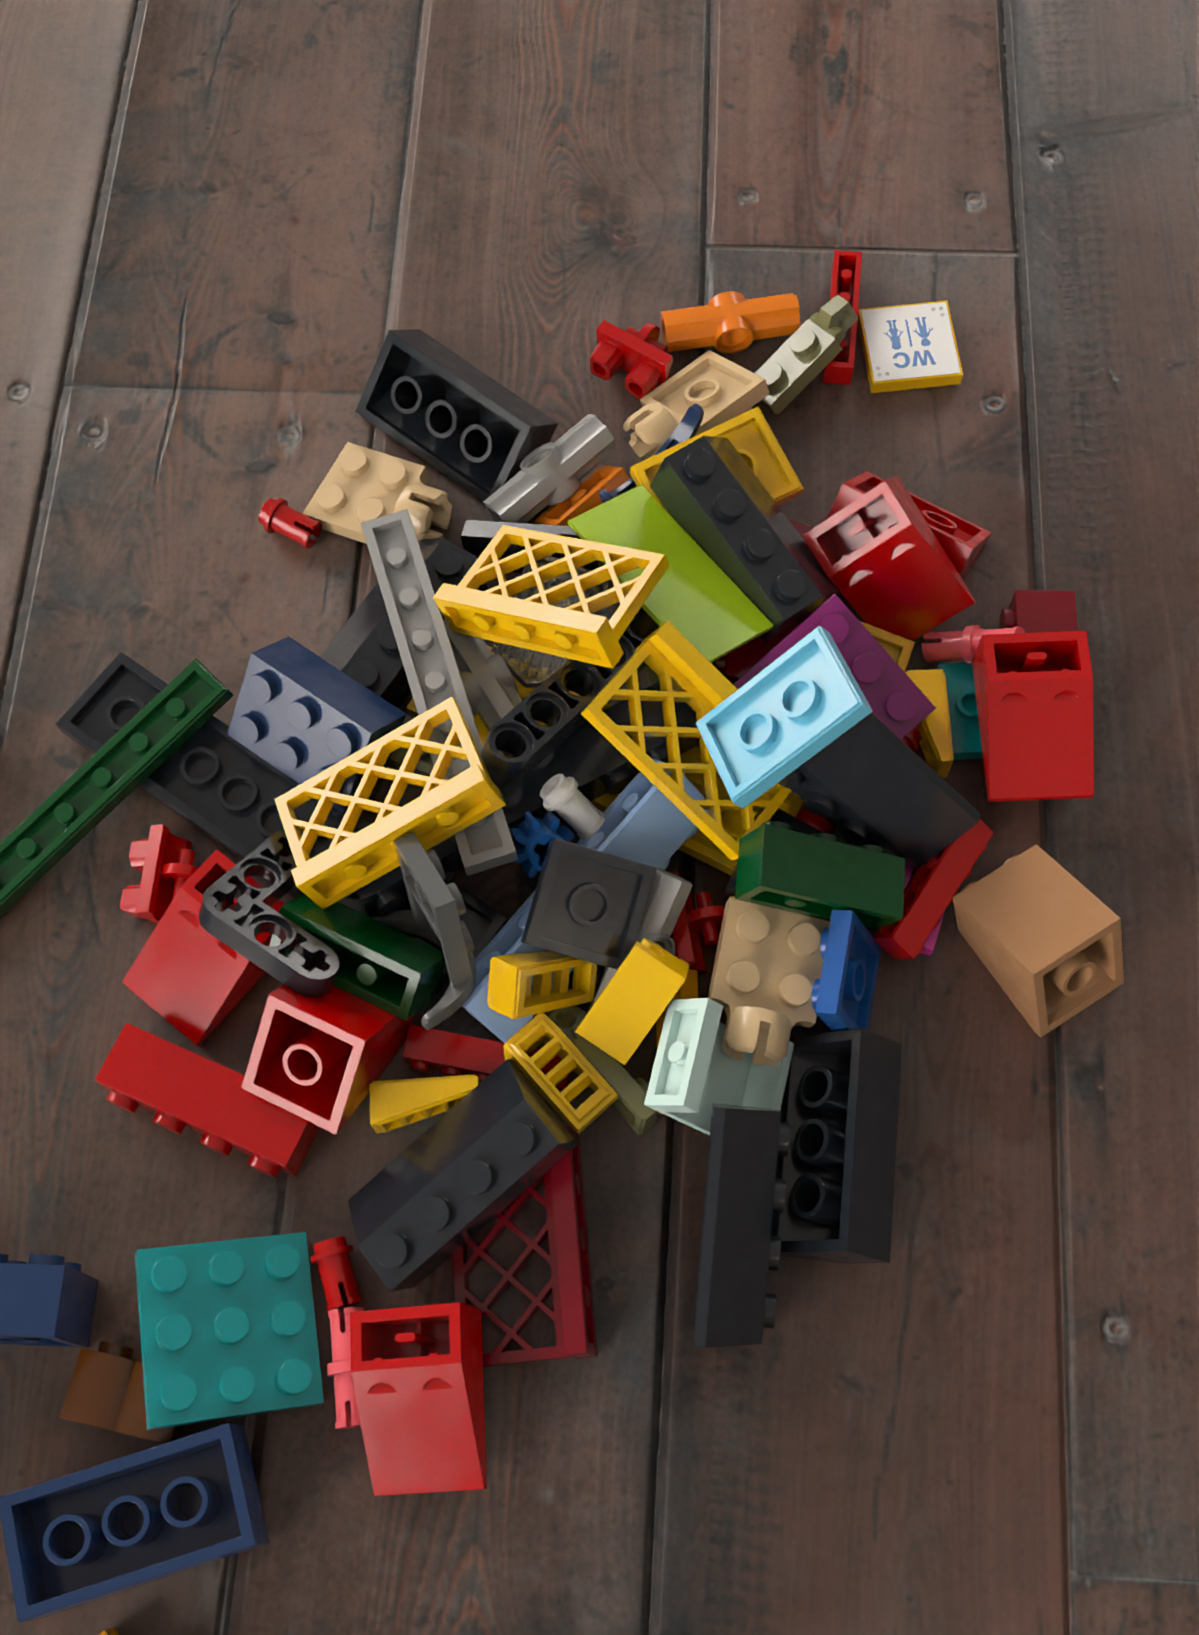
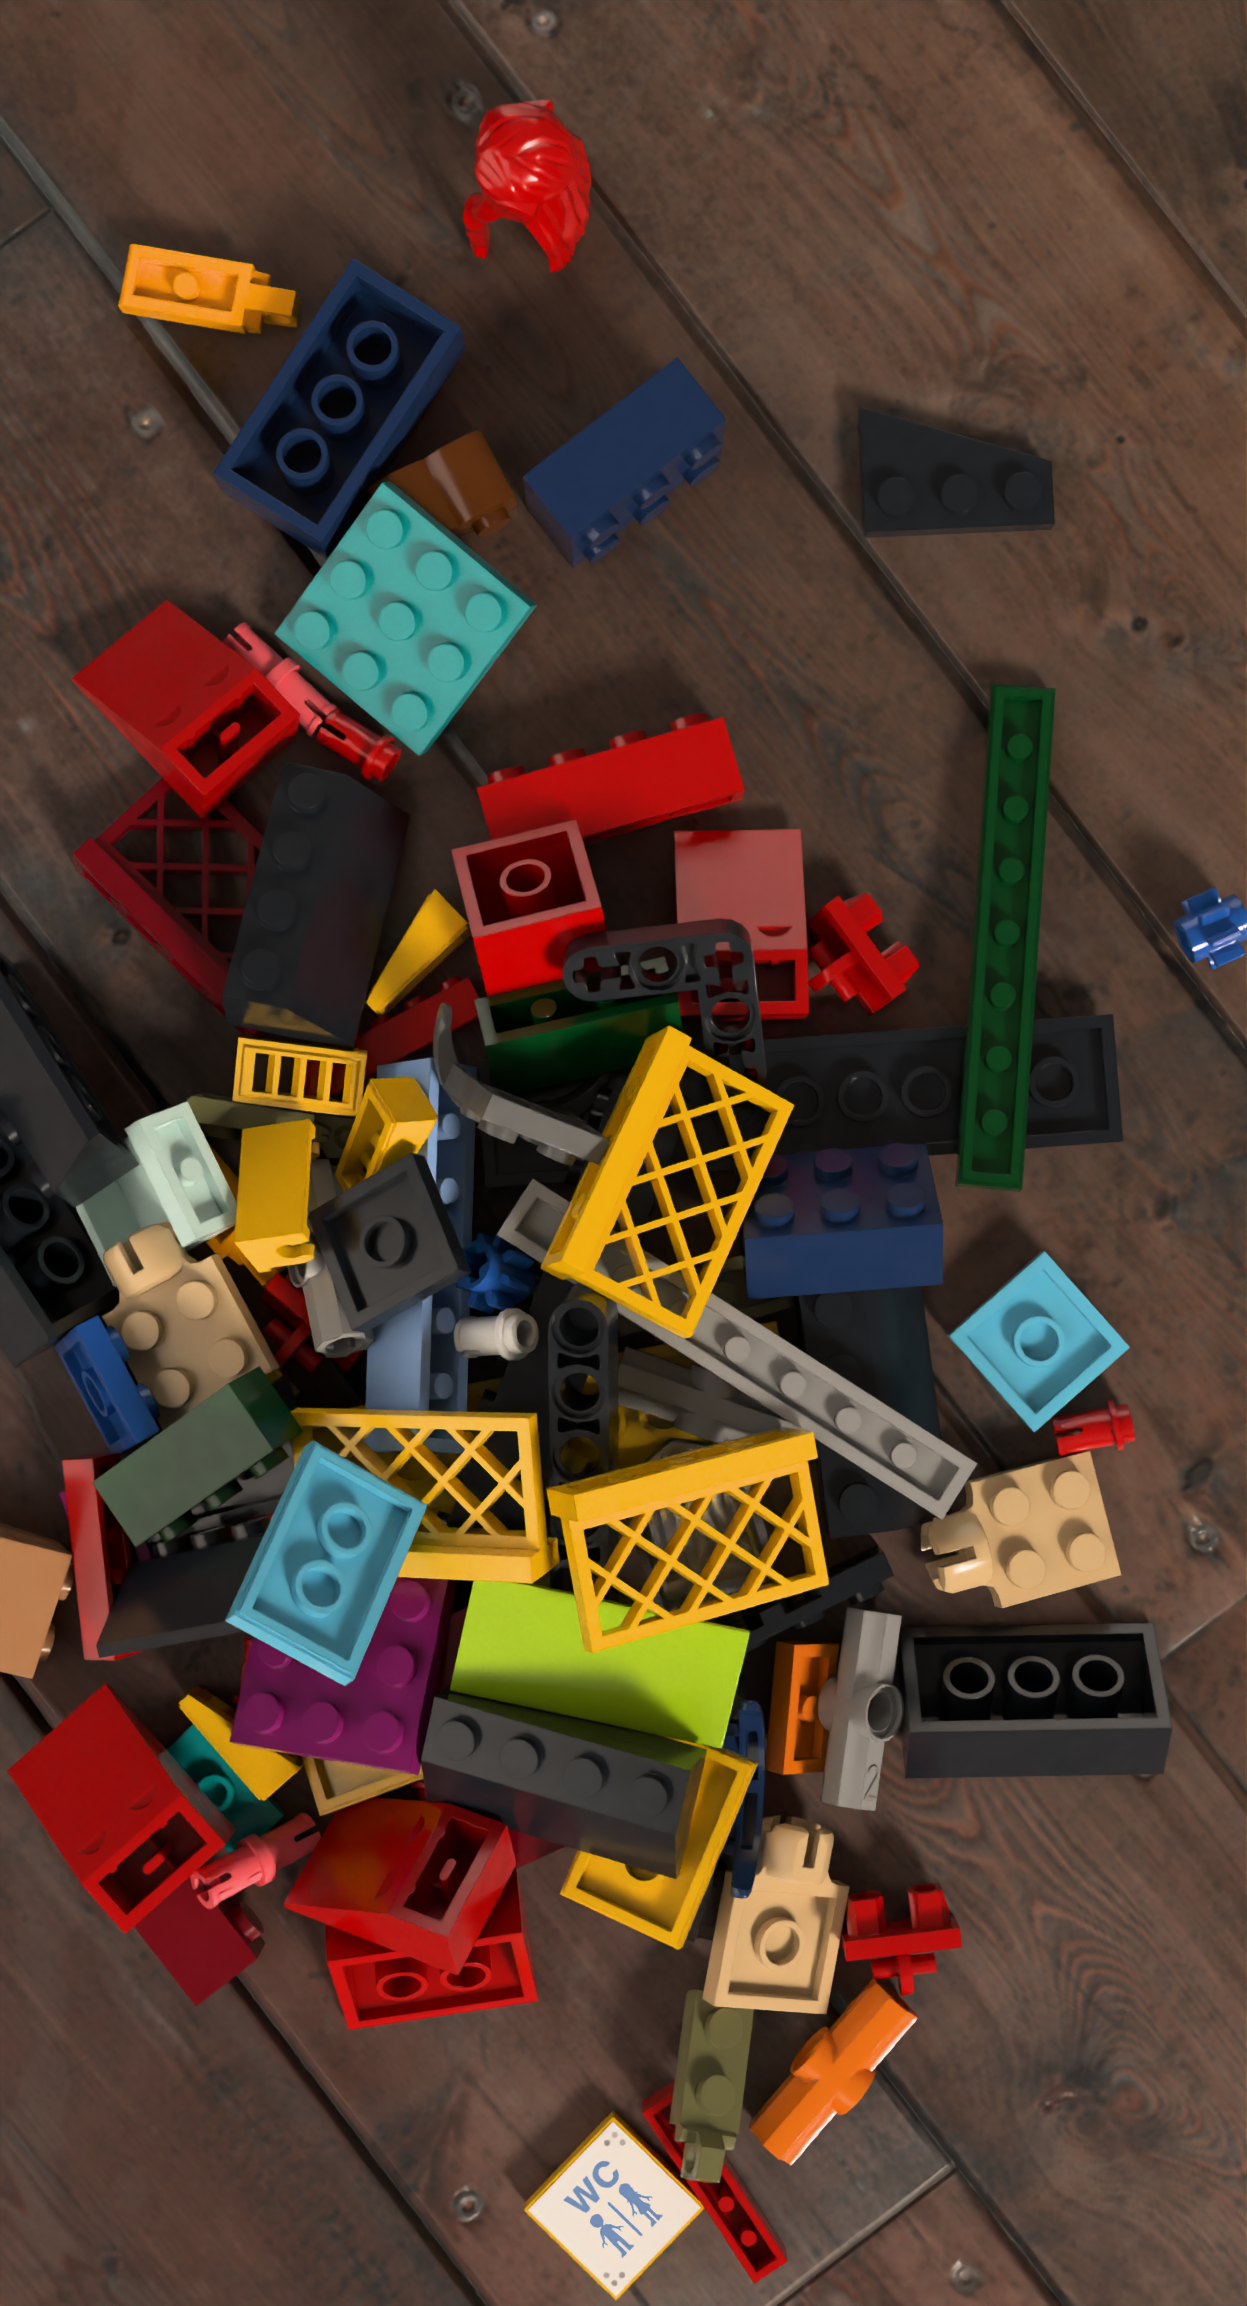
camera: 135 degrees right, 20 degrees up
none -> medium azure plate [946,1251,1130,1432]

